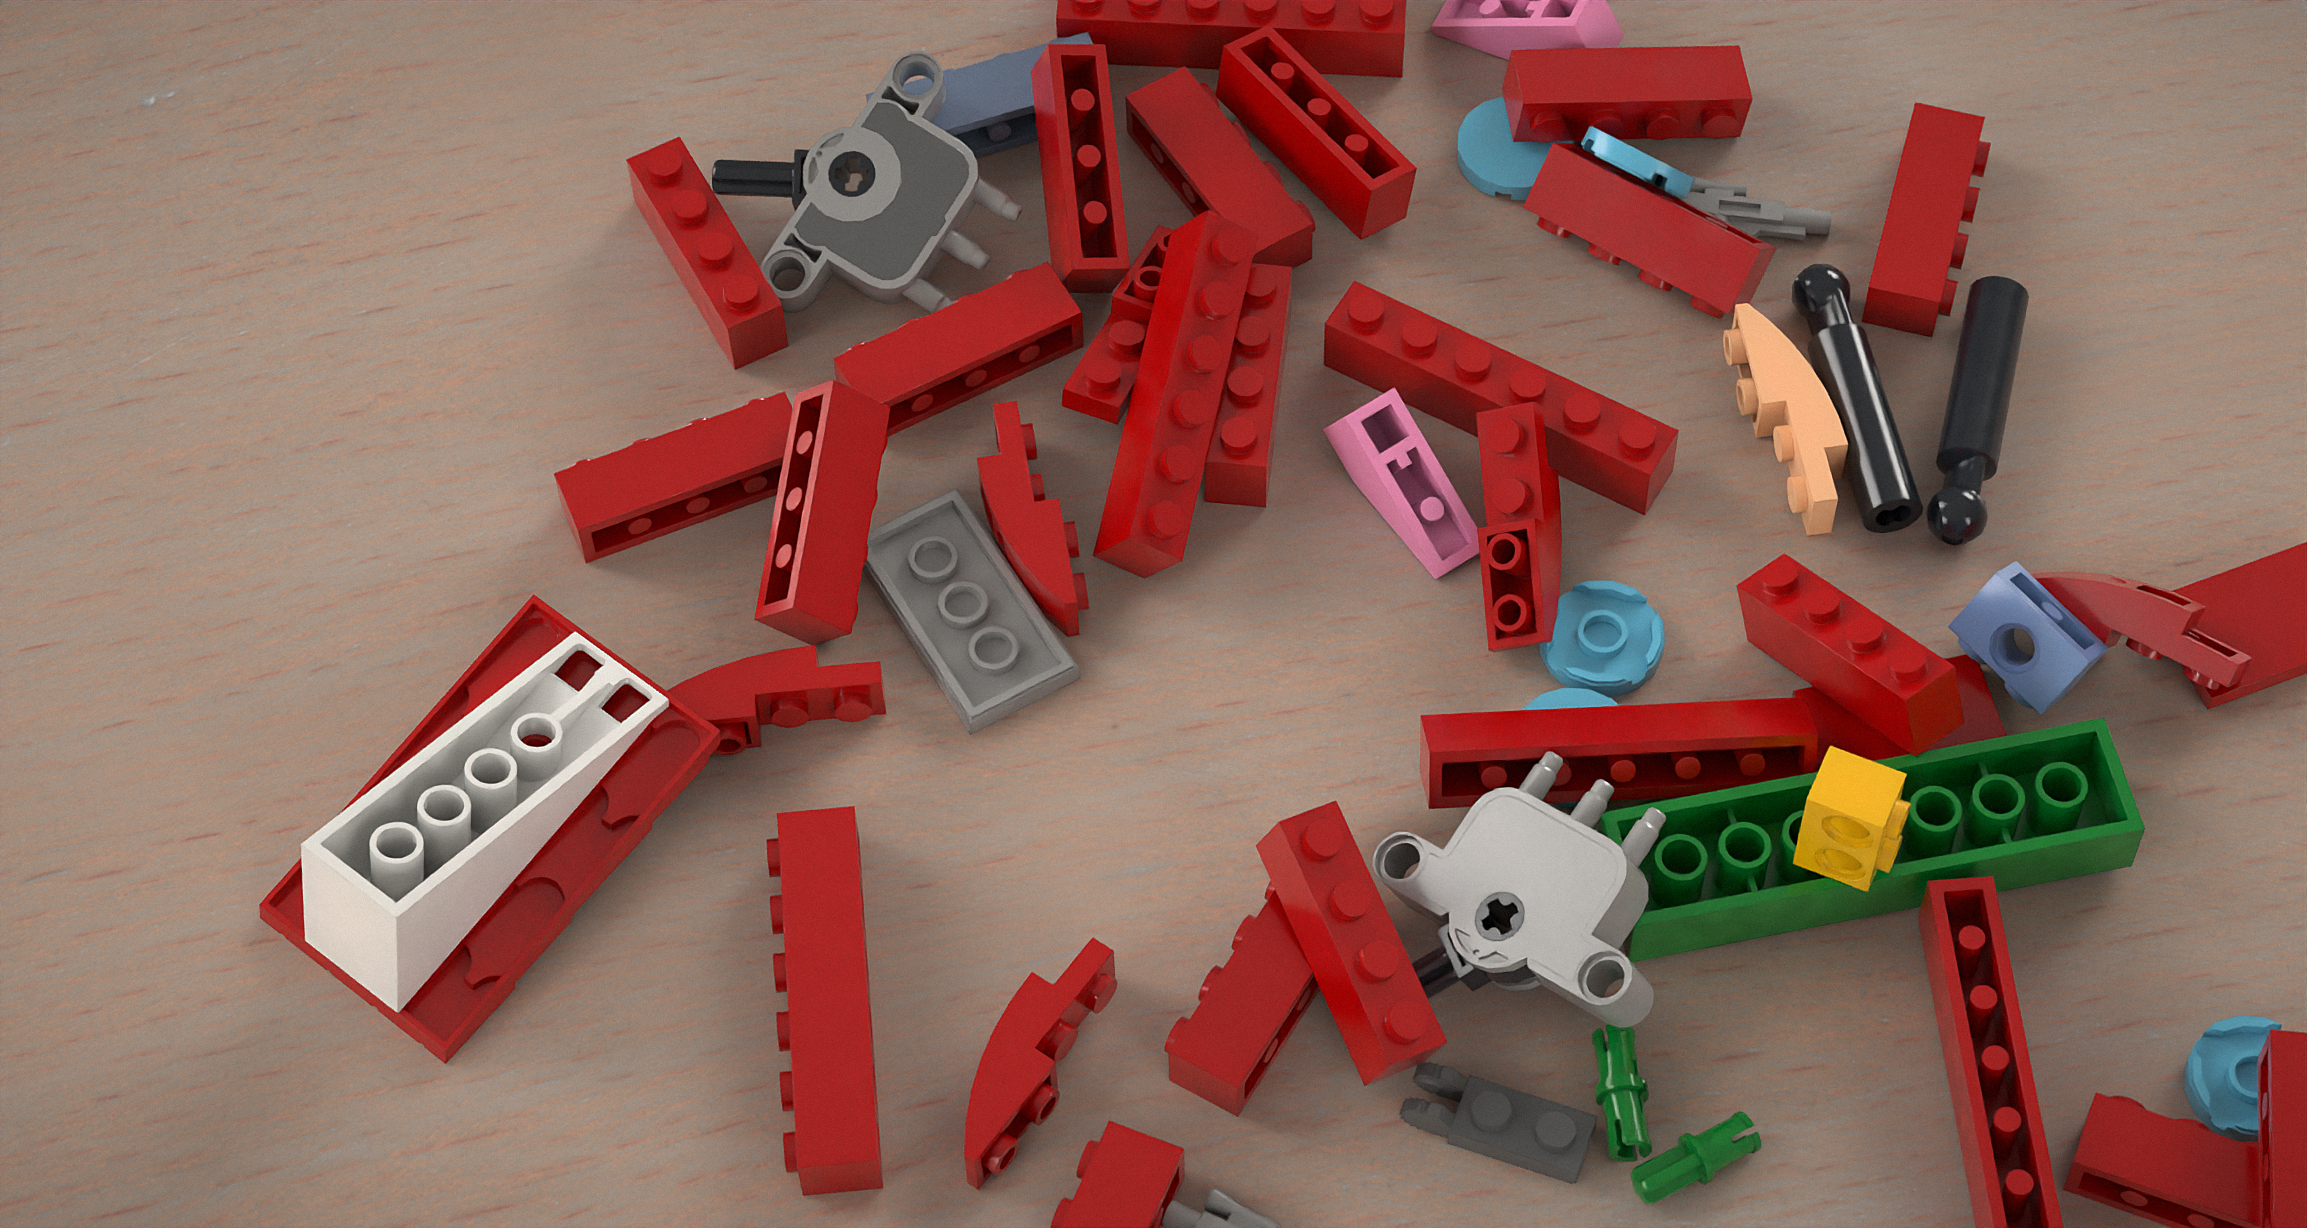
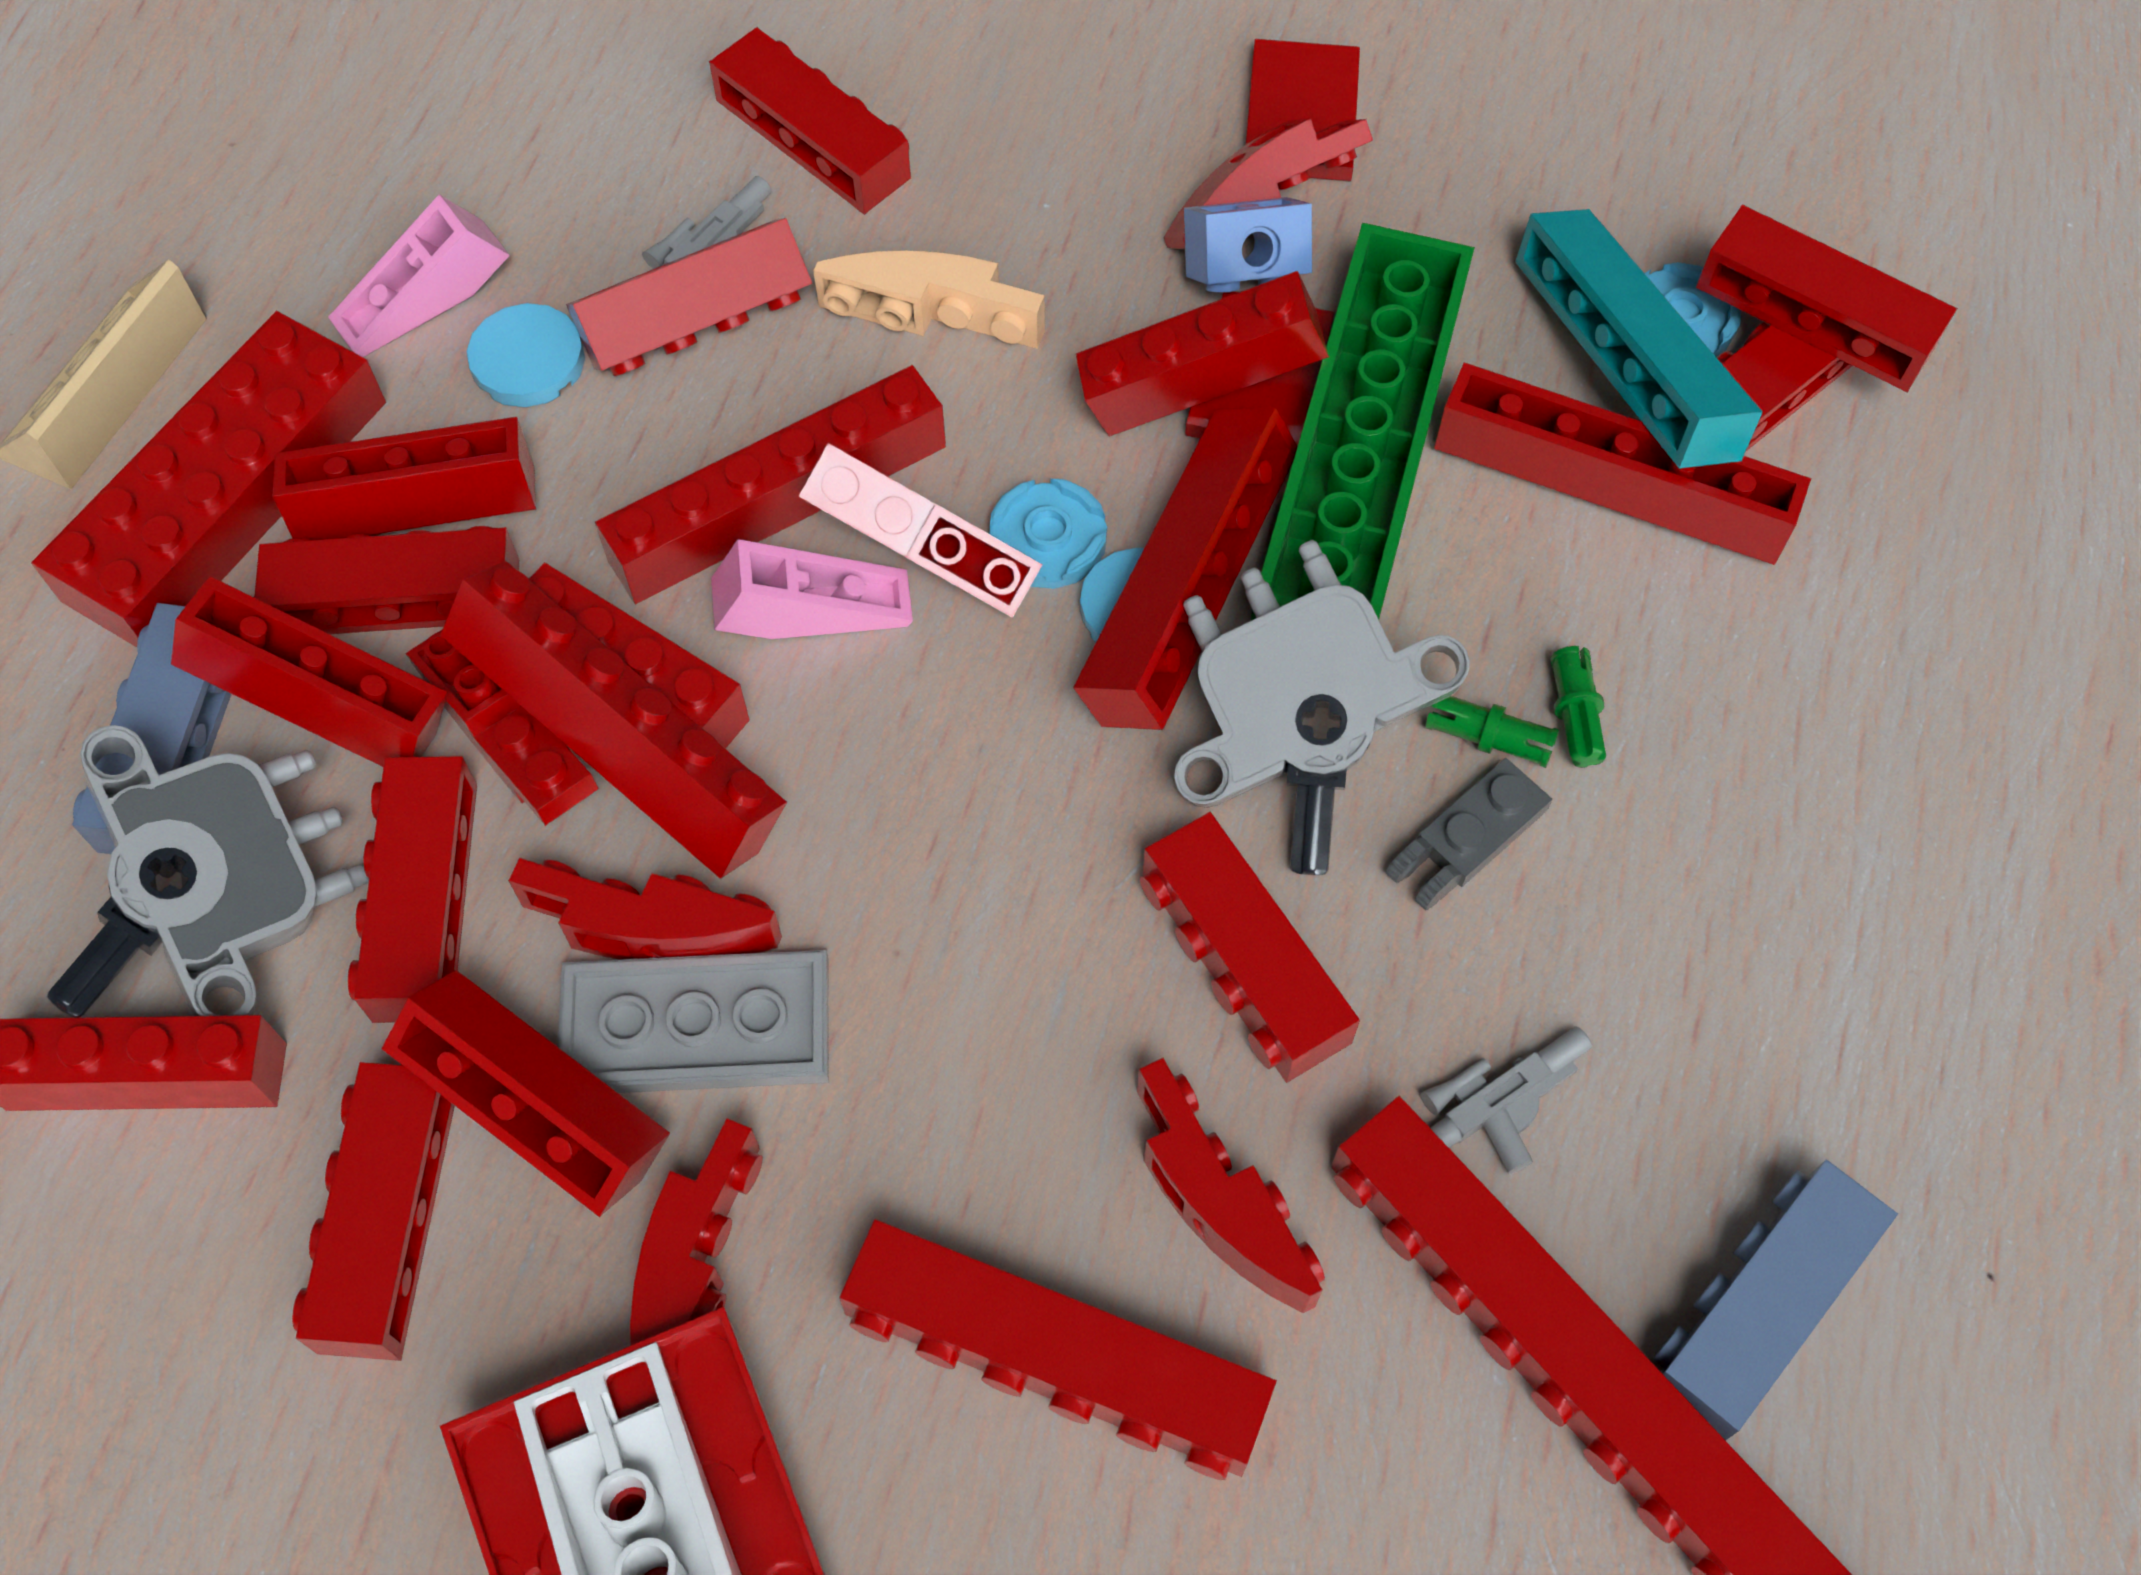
camera: 65 degrees left, 5 degrees up
red brick [1256,801,1448,1086] -> none
red brick [1502,45,1753,143] -> none
medium azure tile [1581,125,1696,199] -> none
black piece [1792,264,1924,533] -> none
yellow brick [1793,746,1911,892] -> none
black piece [1926,276,2029,546] -> none
none -> teal brick [1515,209,1763,469]

